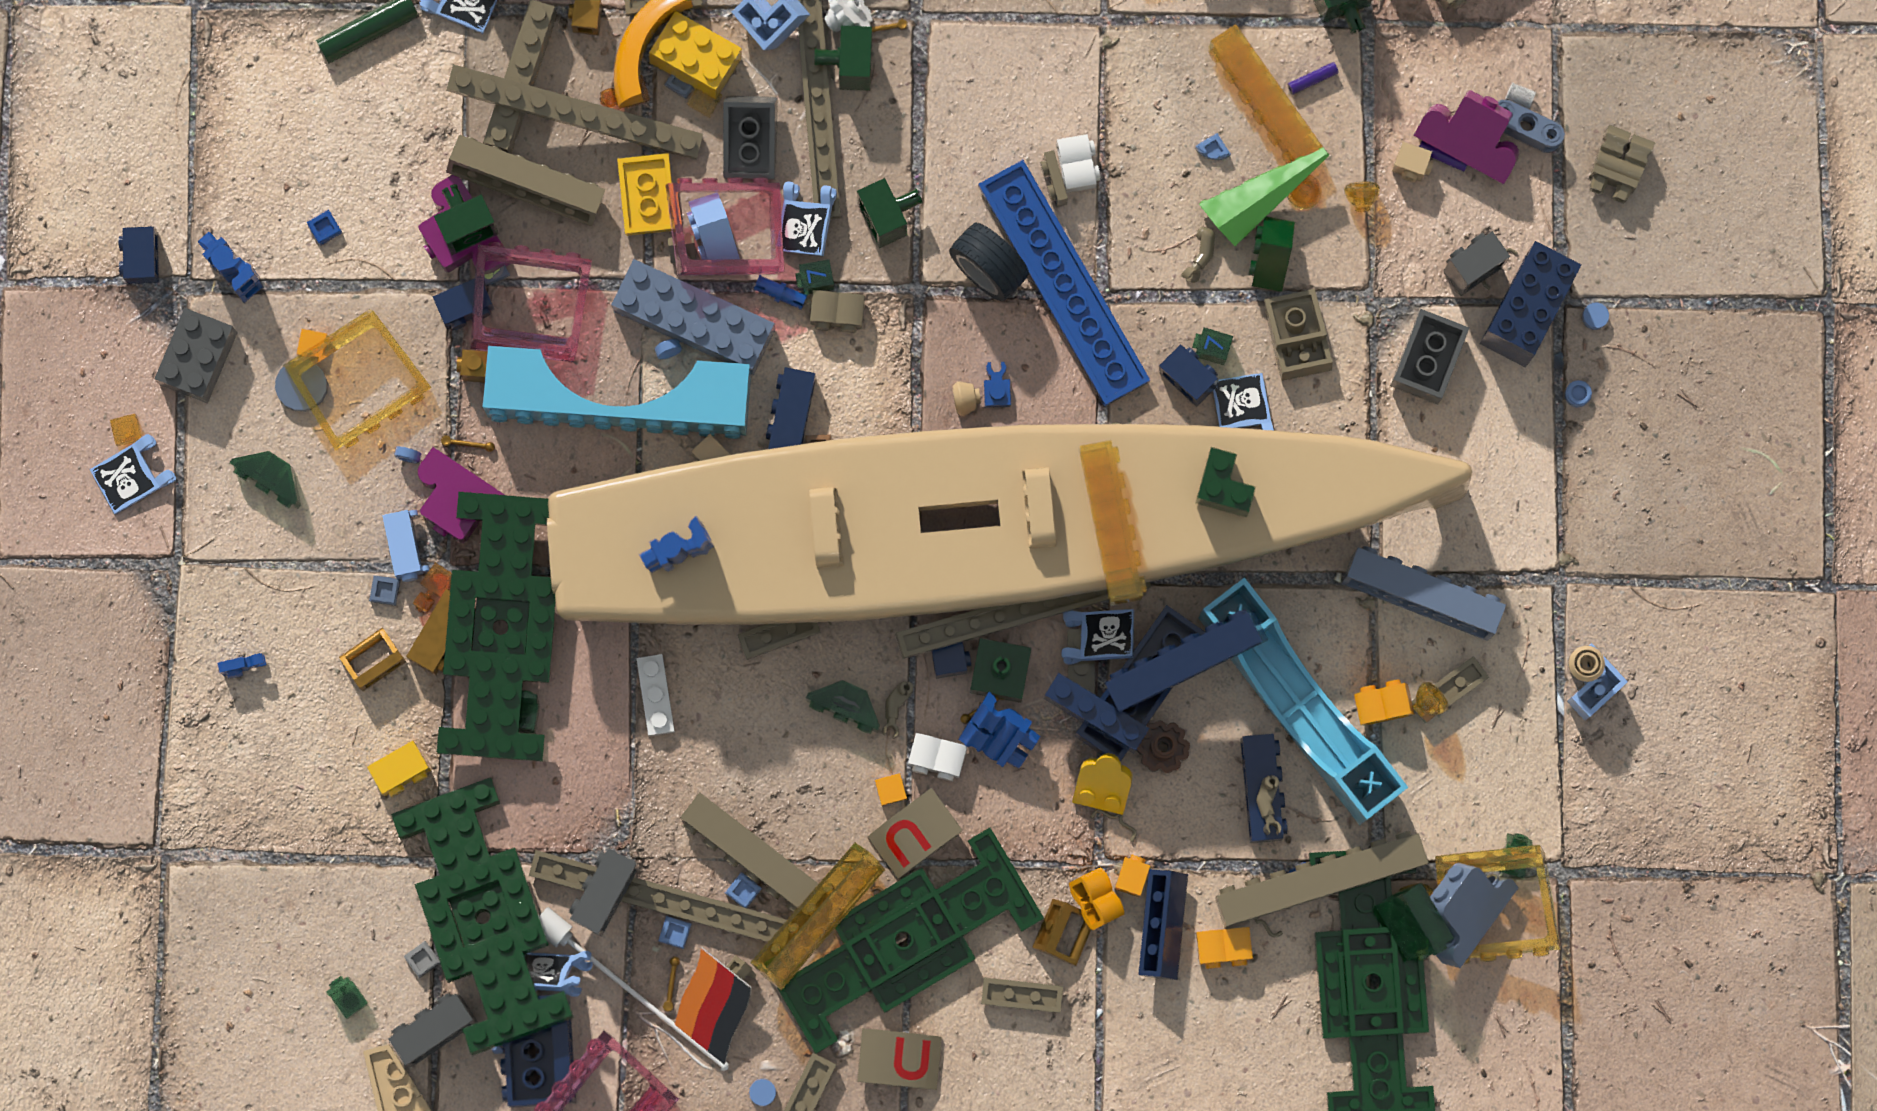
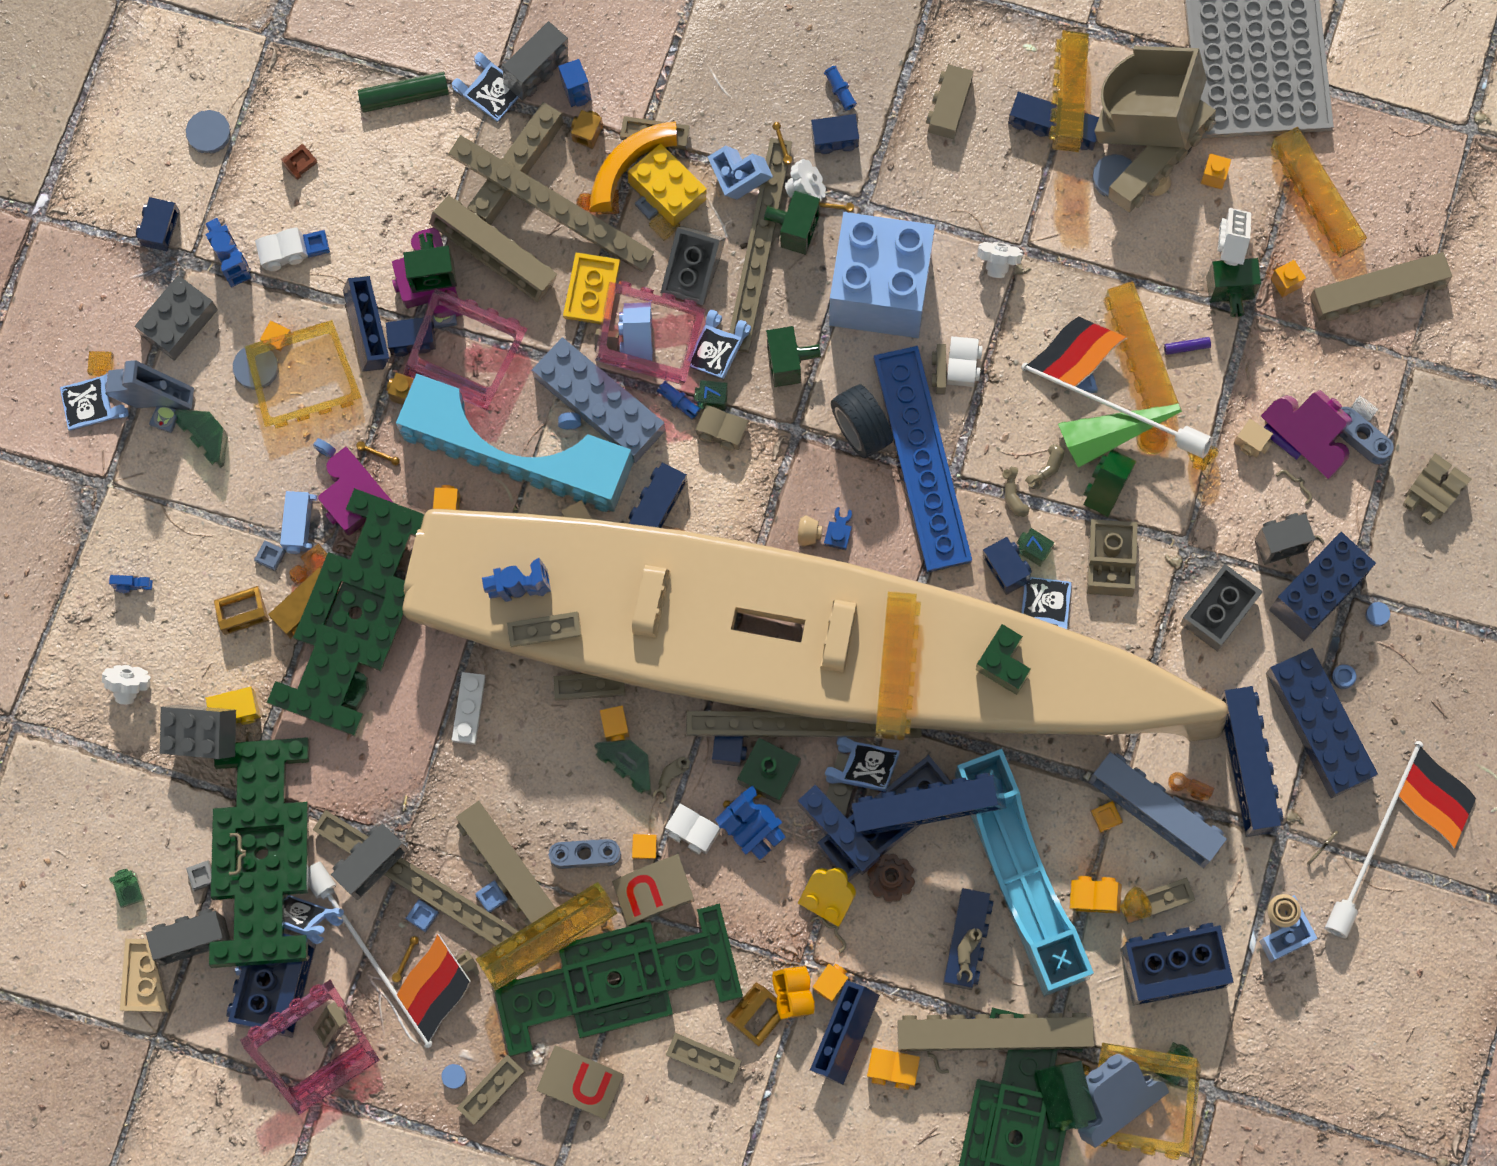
camera: 25 degrees right, 5 degrees down
none -> white plant [102,665,151,705]
none -> sand blue brick [105,360,194,410]
none -> tile [149,406,180,433]
none -> dark grey brick [160,705,236,759]
none -> sand blue tile [186,110,231,154]
none -> dark tan piece [229,833,246,876]
none -> white brick [255,228,308,271]
none -> copper tile [281,144,318,180]
none -> dark tan plate [313,1002,347,1048]
none -> dark blue brick [343,276,389,372]
none -> light orange brick [433,485,460,510]
none -> dark tan plate [507,612,582,647]
none -> sand blue piece [548,839,621,869]
none -> light orange brick [600,705,630,744]
none -> light blue piece [829,212,935,338]
none -> white plant [977,242,1023,278]
none -> dark tan arm [1002,466,1030,517]
none -> flag [1021,316,1213,458]
none -> light orange tile [1091,801,1123,833]
none -> dark blue brick [1121,923,1234,1006]
none -> clear orange plate [1168,772,1215,801]
none -> dark blue brick [1219,686,1284,837]
none -> dark blue brick [1266,648,1378,799]
none -> dark tan piece [1276,470,1312,505]
none -> dark tan piece [1307,831,1338,865]
none -> flag [1325,741,1476,938]

